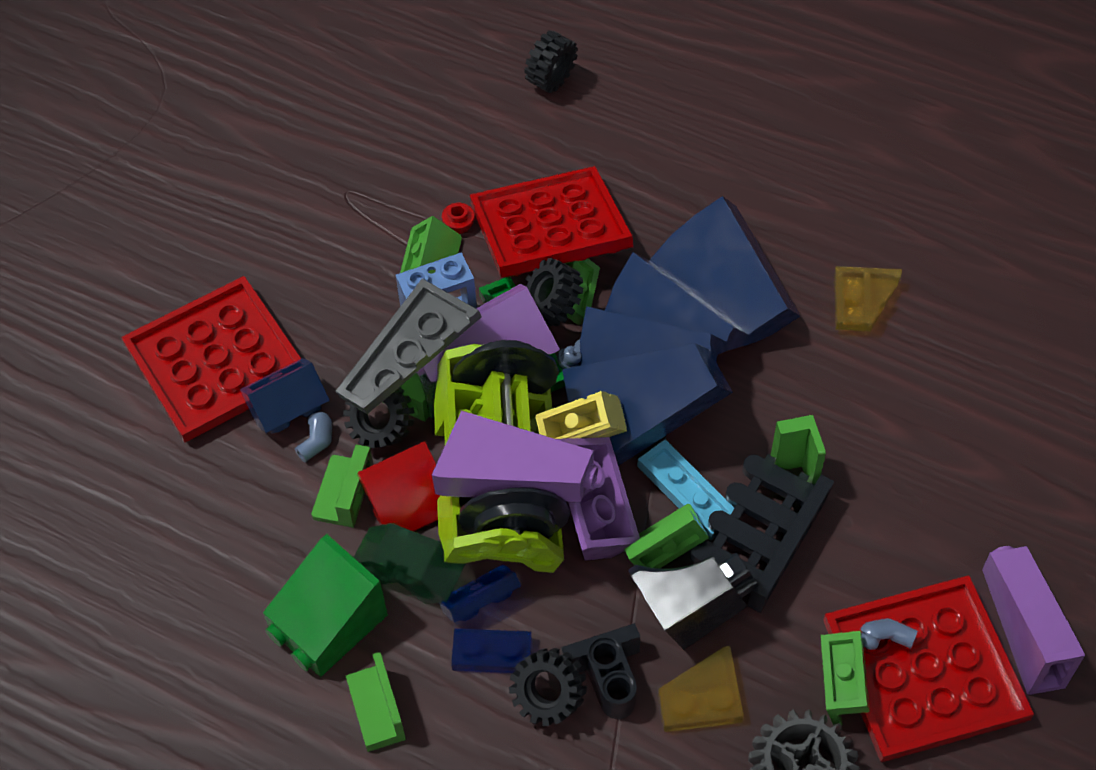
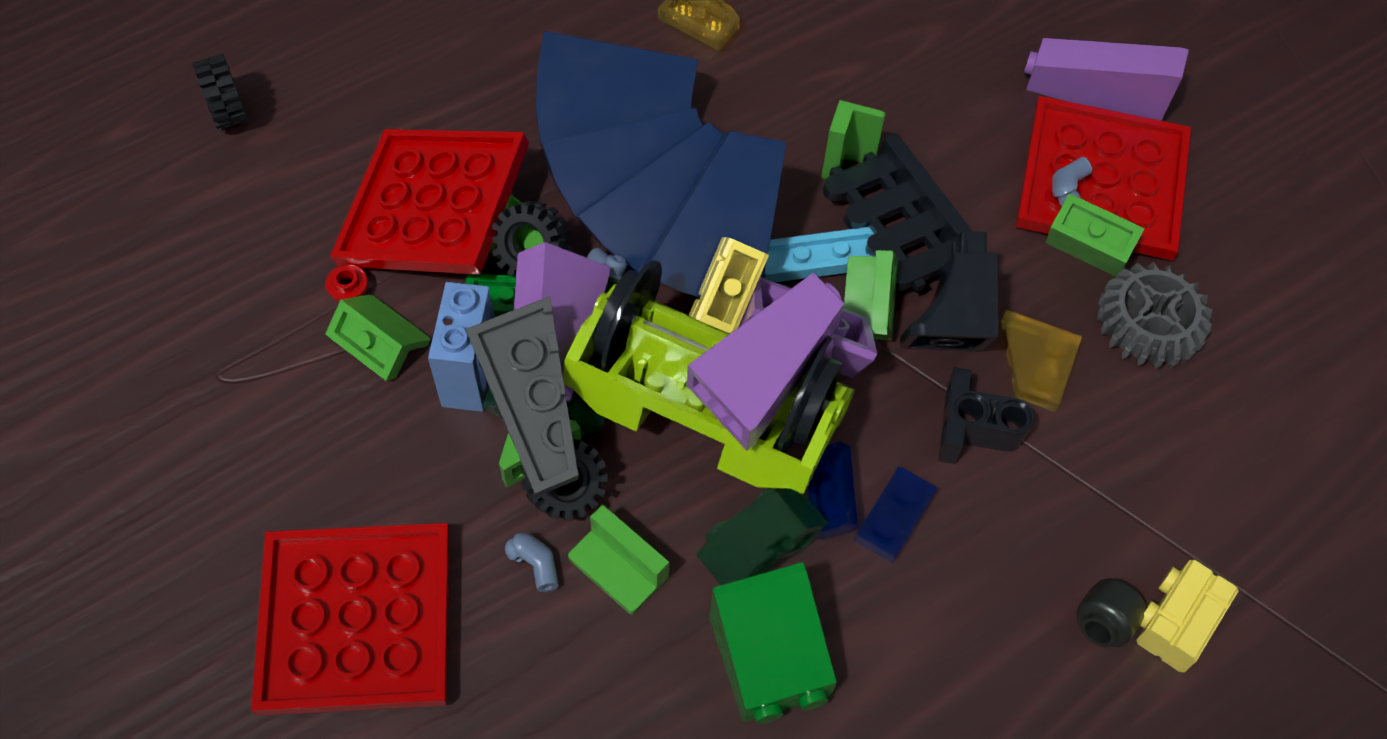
camera: 65 degrees left, 5 degrees up
dark blue brick [240,358,329,433] -> none
bright green panel [345,652,406,752] -> none
red slope [357,441,440,544] -> none
black tyre [509,648,587,726] -> none

